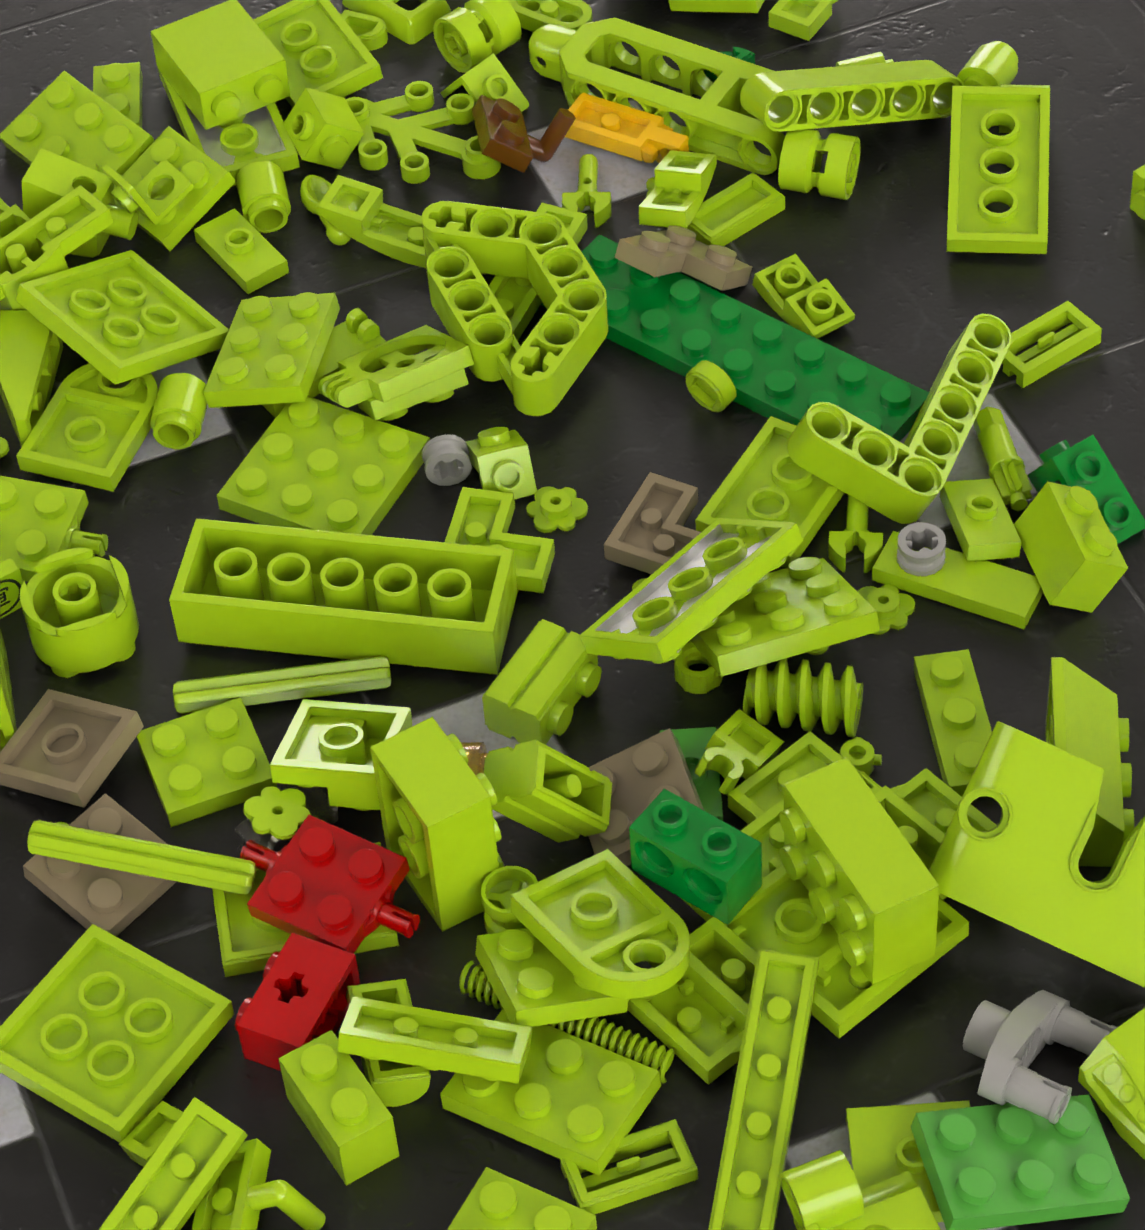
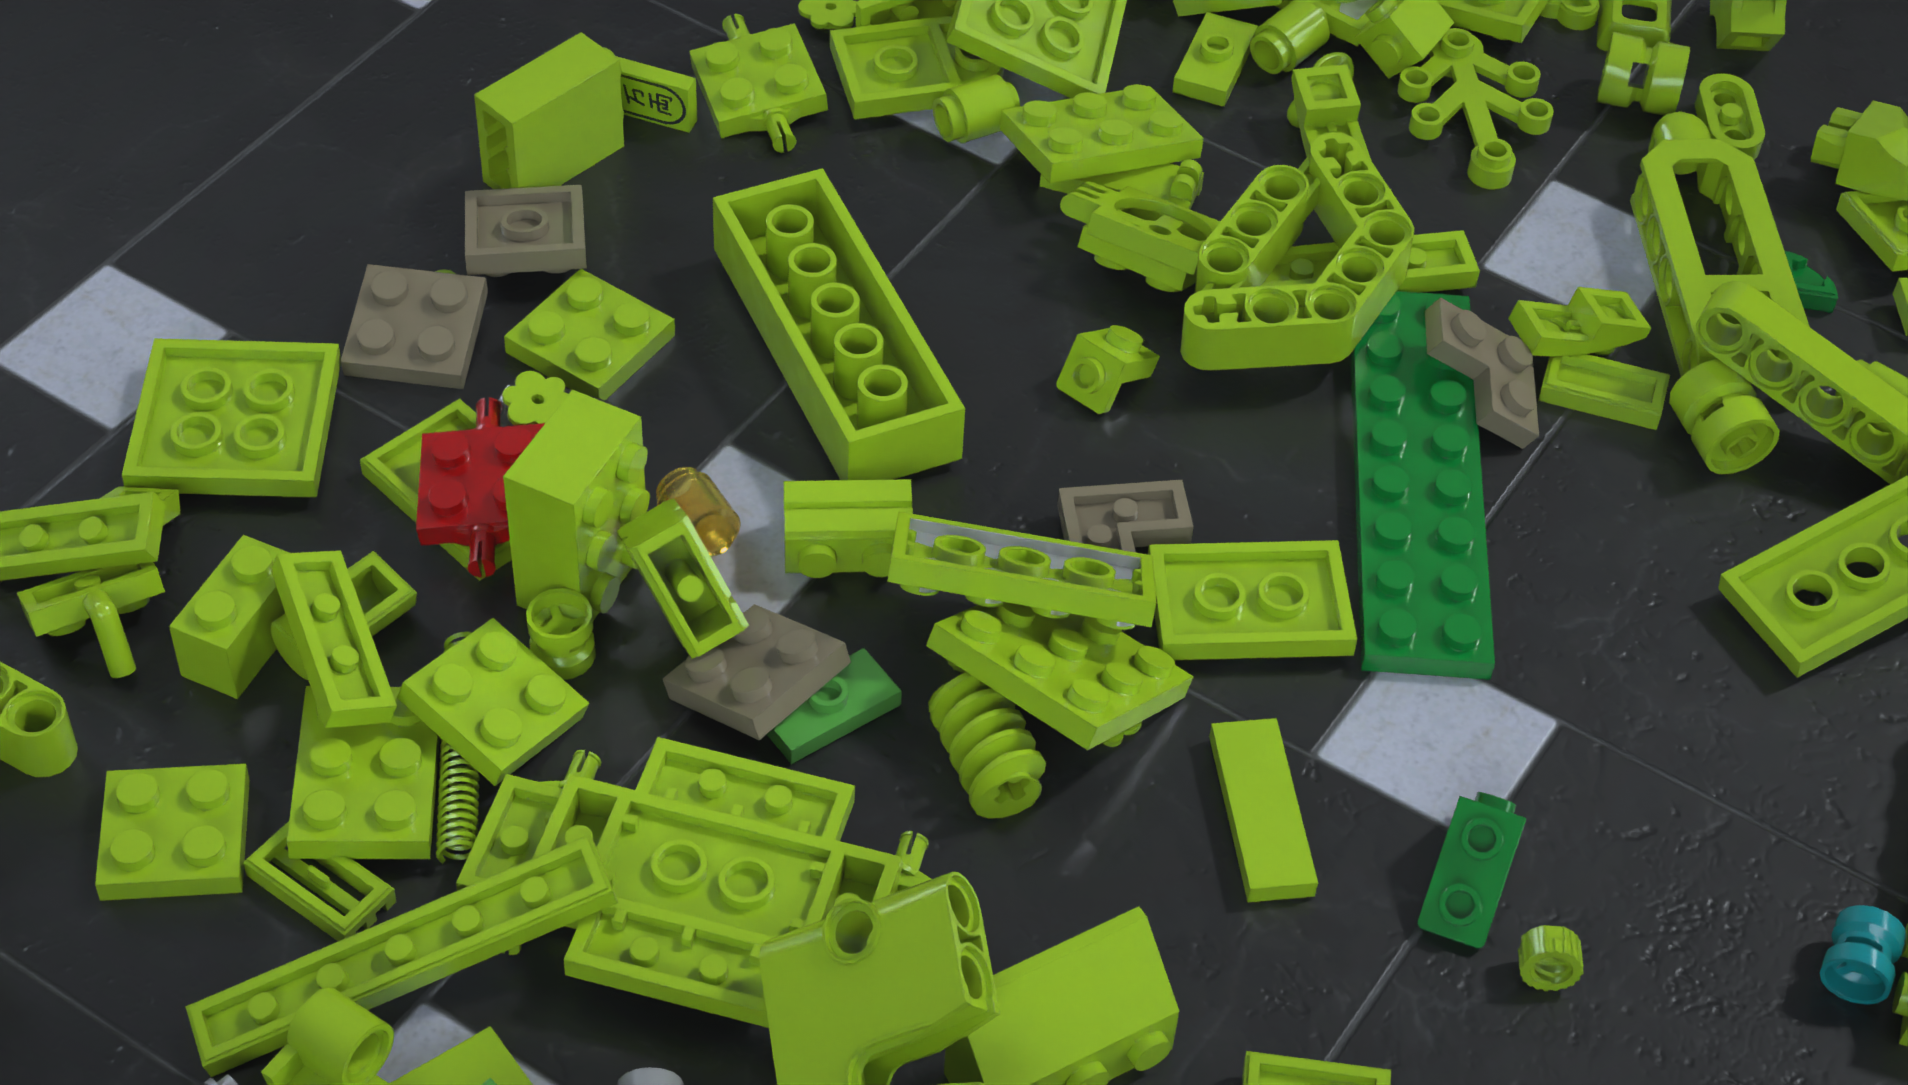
camera: 50 degrees right, 0 degrees up
lime brick [20,548,139,678] -> none
lime axle [27,820,256,895] -> none
lime axle [173,656,392,714] -> none
lime plate [217,396,430,535] -> none
red brick [235,933,361,1071] -> none
lime plate [270,699,413,811] -> none
light grey bush [422,434,472,486] -> none
lime bracket [440,53,529,112] -> none
lime plate [445,487,555,593] -> none
reddish brown plate [472,95,576,173] -> none
lime plate [511,849,690,999] -> none
lime plant [526,486,588,533] -> none
lime bar [562,154,612,228] -> none
yellow hinge [565,93,689,163] -> none
green brick [629,788,762,925] -> none
lime tile [685,360,737,412] -> none
lime plate [695,709,784,794] -> none
lime plate [728,731,843,824] -> none
lime slope [752,253,855,339] -> none
lime brick [779,757,939,985] -> none
lime beam [787,314,1012,524] -> none
lime bar [828,495,883,573] -> none
lime piece [838,737,882,776] -> none
lime plant [858,584,915,635] -> none
light grey bush [897,522,946,576] -> none
lime plate [914,649,992,796] -> none
lime plate [939,478,1021,561] -> none
lime piece [973,406,1033,511] -> none
lime tile [1002,301,1102,388] -> none
lime brick [1014,481,1128,613] -> none

